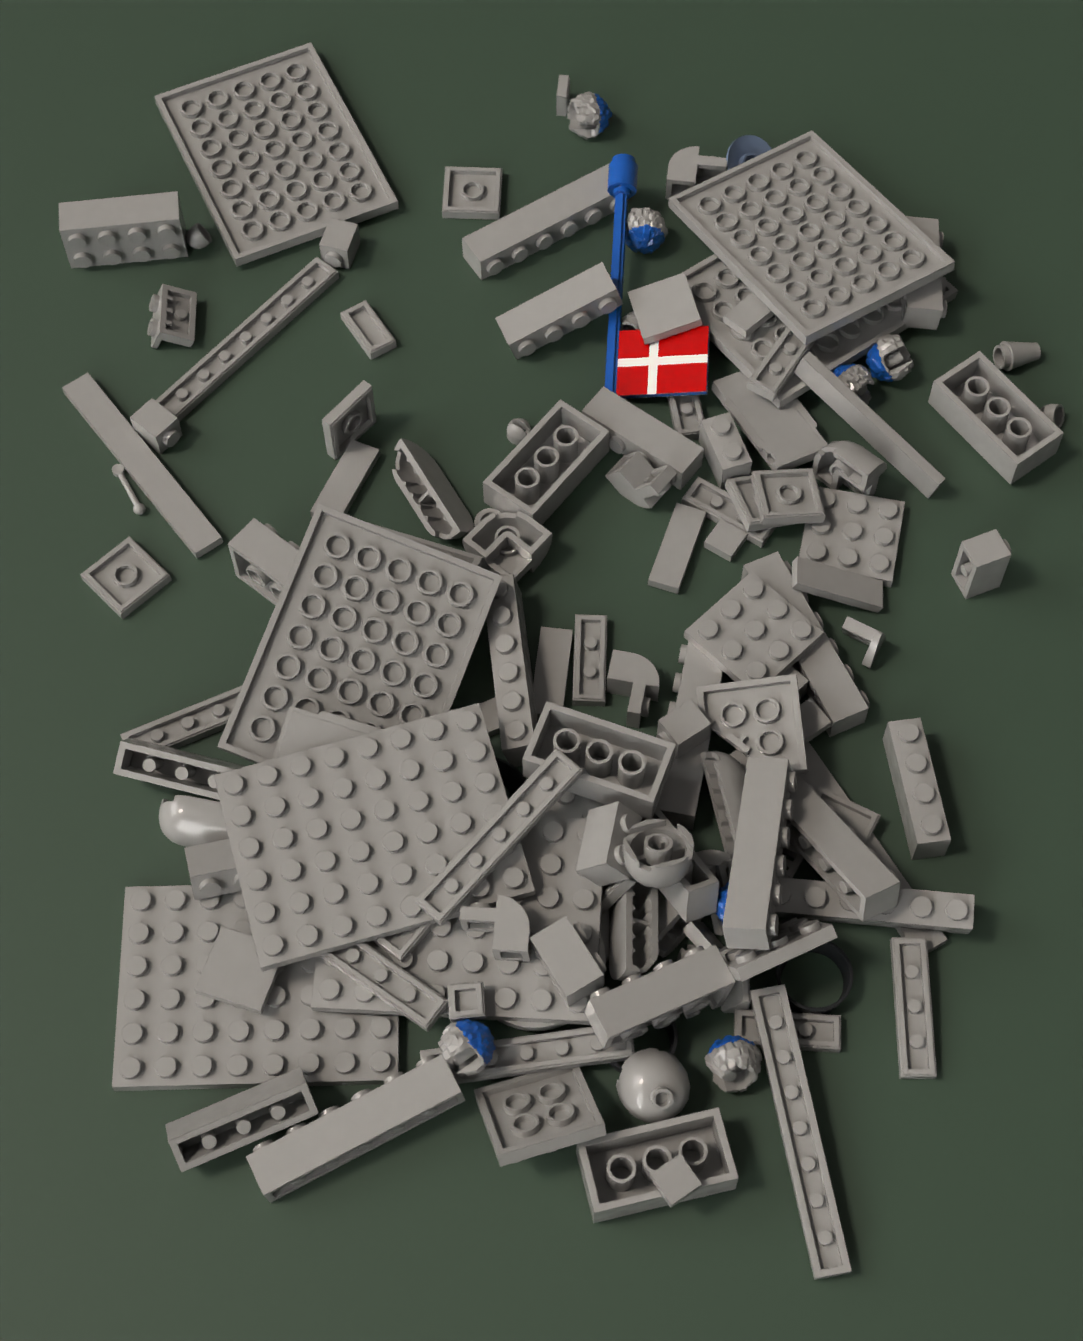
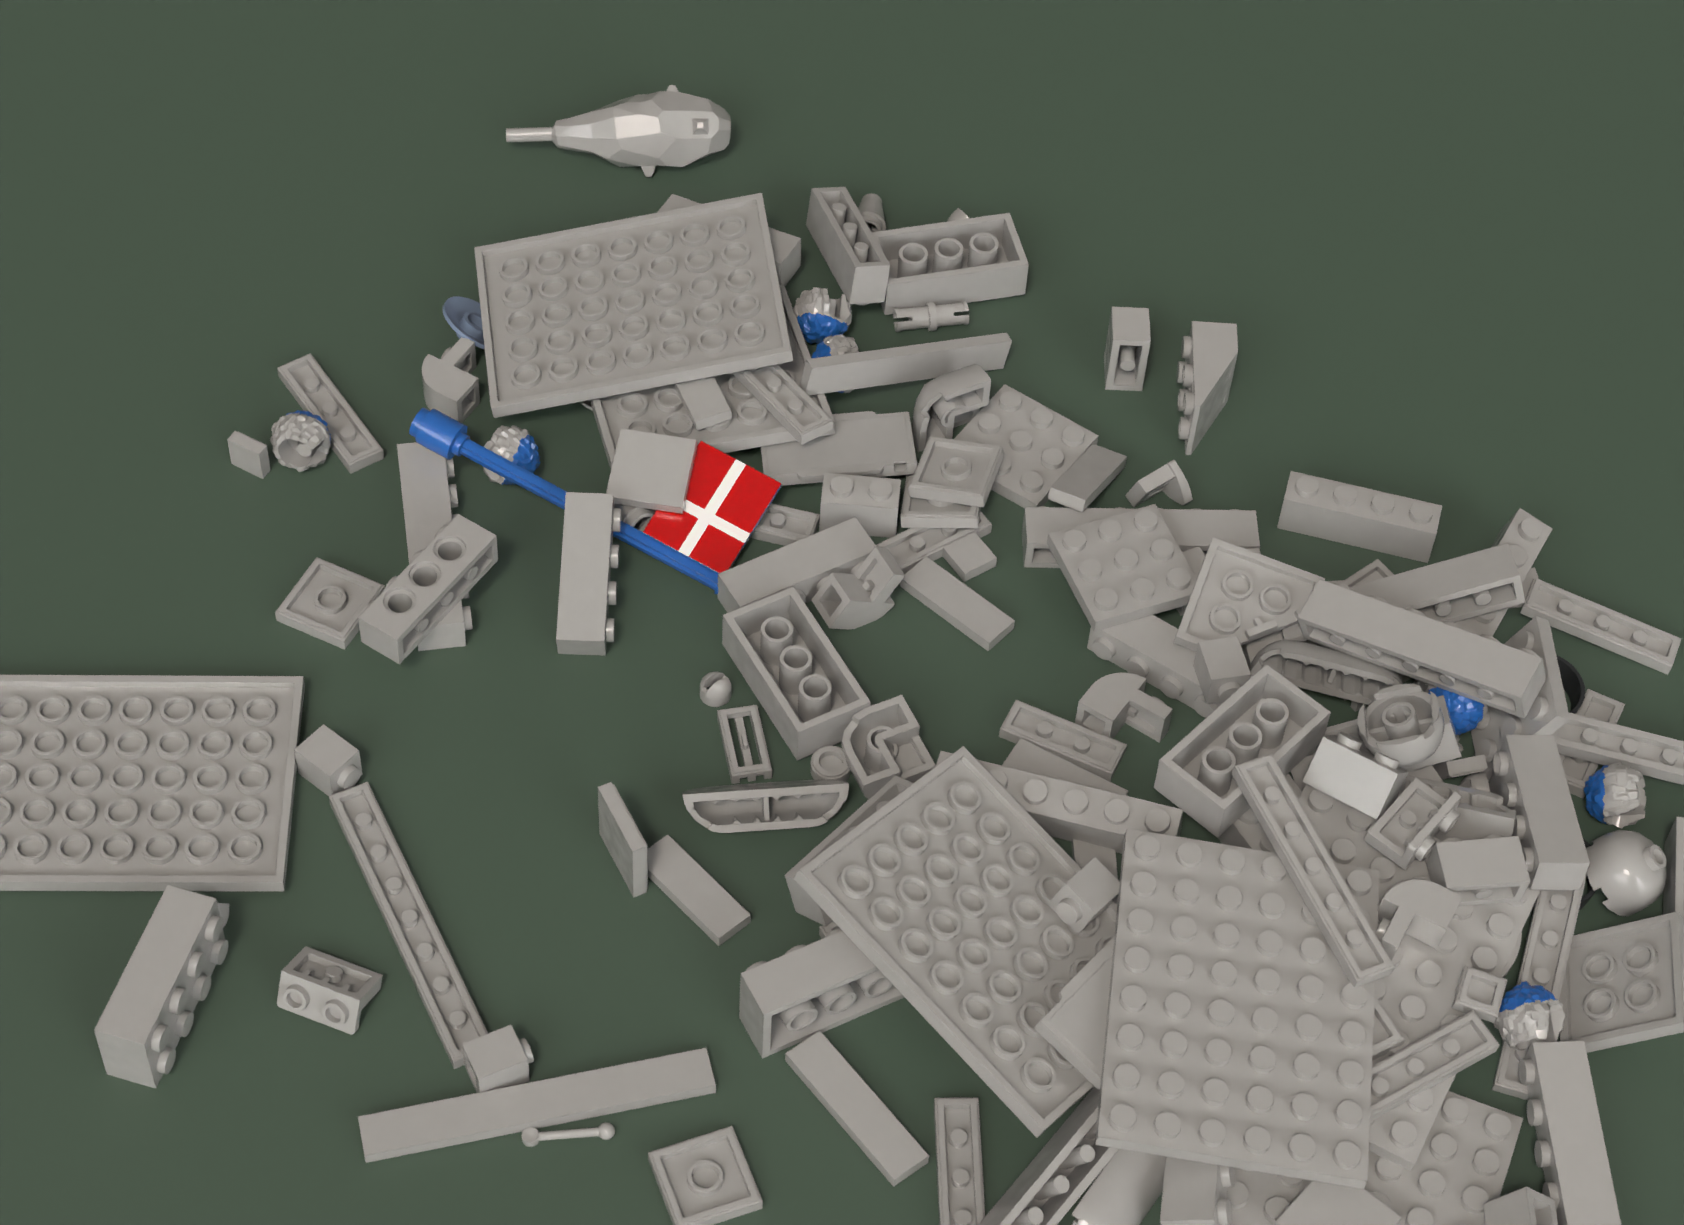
camera: 70 degrees left, 10 degrees down
light grey tile [340,300,397,360] -> none
none -> light grey tile [277,353,384,474]
none -> light grey brick [358,514,498,664]
none -> light grey piece [506,85,731,178]
none -> light grey tile [717,705,772,784]
none -> light grey tile [785,1031,929,1187]
none -> light grey brick [806,187,890,305]
none -> light grey pin [893,301,969,332]
none -> light grey brick [1048,857,1120,935]
none -> light grey slope [1177,321,1238,455]
none -> light grey bracket [1364,778,1462,870]

